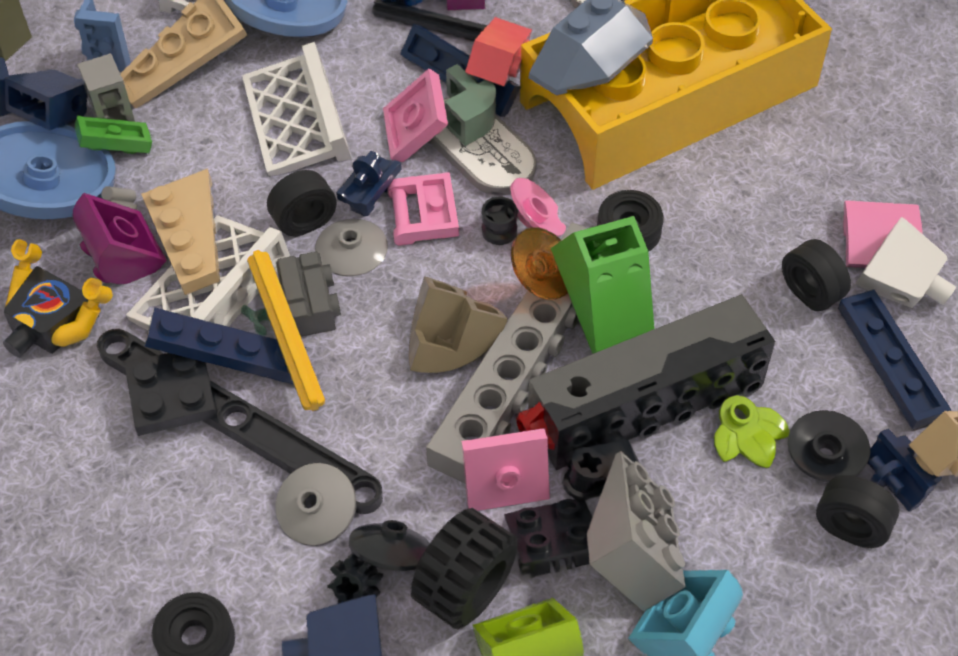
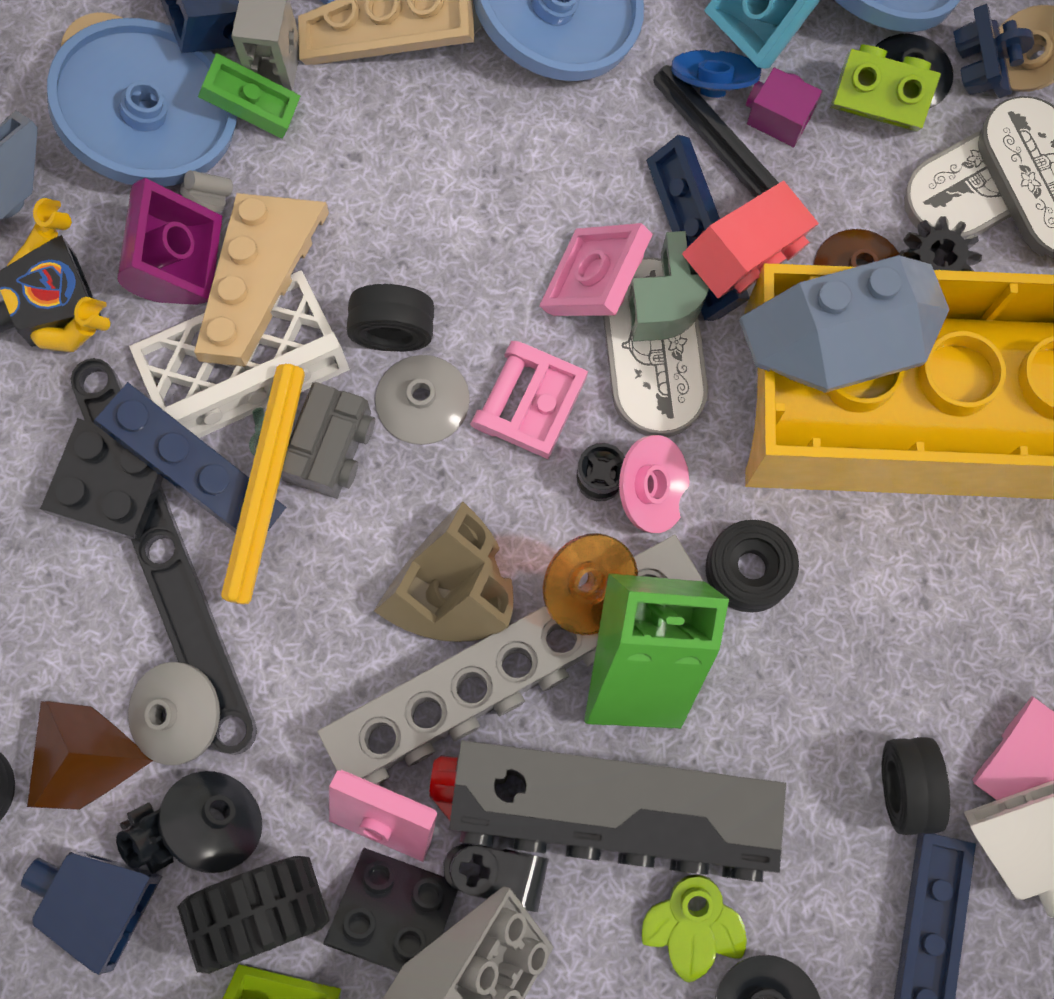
camera: 30 degrees right, 20 degrees up
white fence [242,42,352,177] -> none
dark blue hips [336,151,402,216] -> none
none -> reddish brown slope [27,701,153,810]

